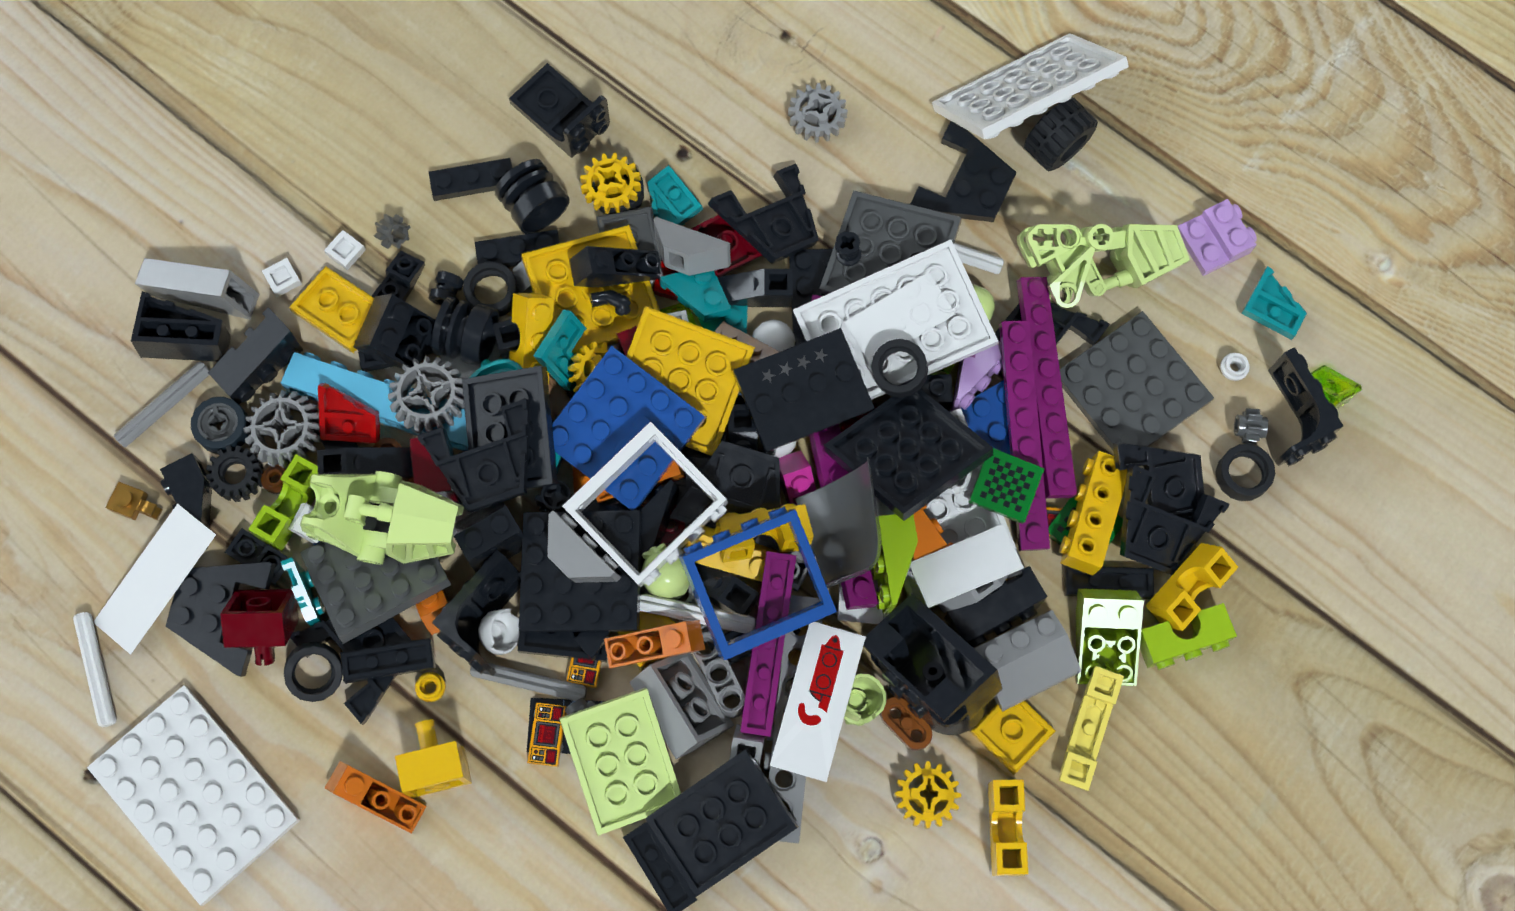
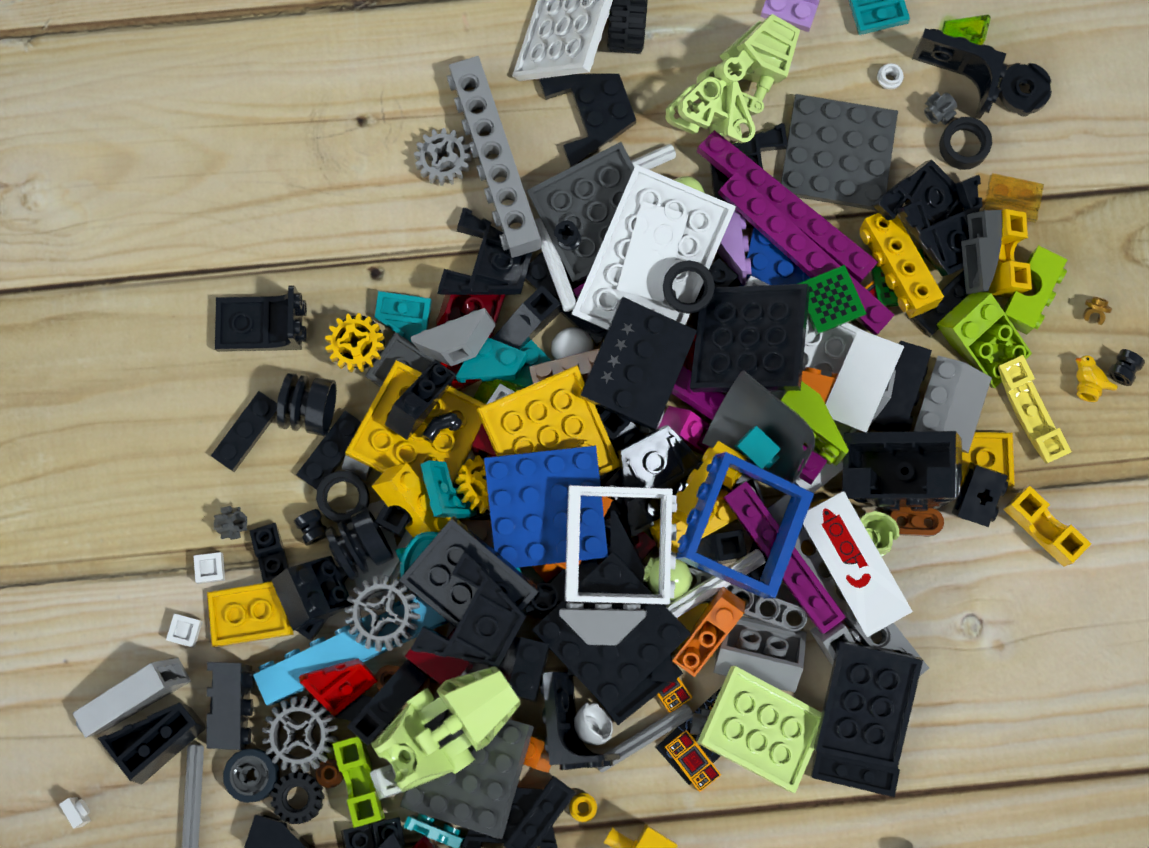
camera: 40 degrees left, 5 degrees up
yellow gear [894,761,961,829] -> none
none -> white plate [59,797,91,829]
none -> light grey brick [447,56,542,258]
none -> white axle [534,218,577,312]
none -> teal brick [734,426,781,469]
none -> black brick [952,462,1008,527]
none -> dark grey slope [961,210,1002,294]
none -> clear yellow plate [983,173,1044,223]
none -> black plate [998,63,1052,117]
none -> yellow animal [1076,355,1118,402]
none -> pearl gold plate [1083,296,1112,325]
none -> black wheel [1107,349,1145,386]

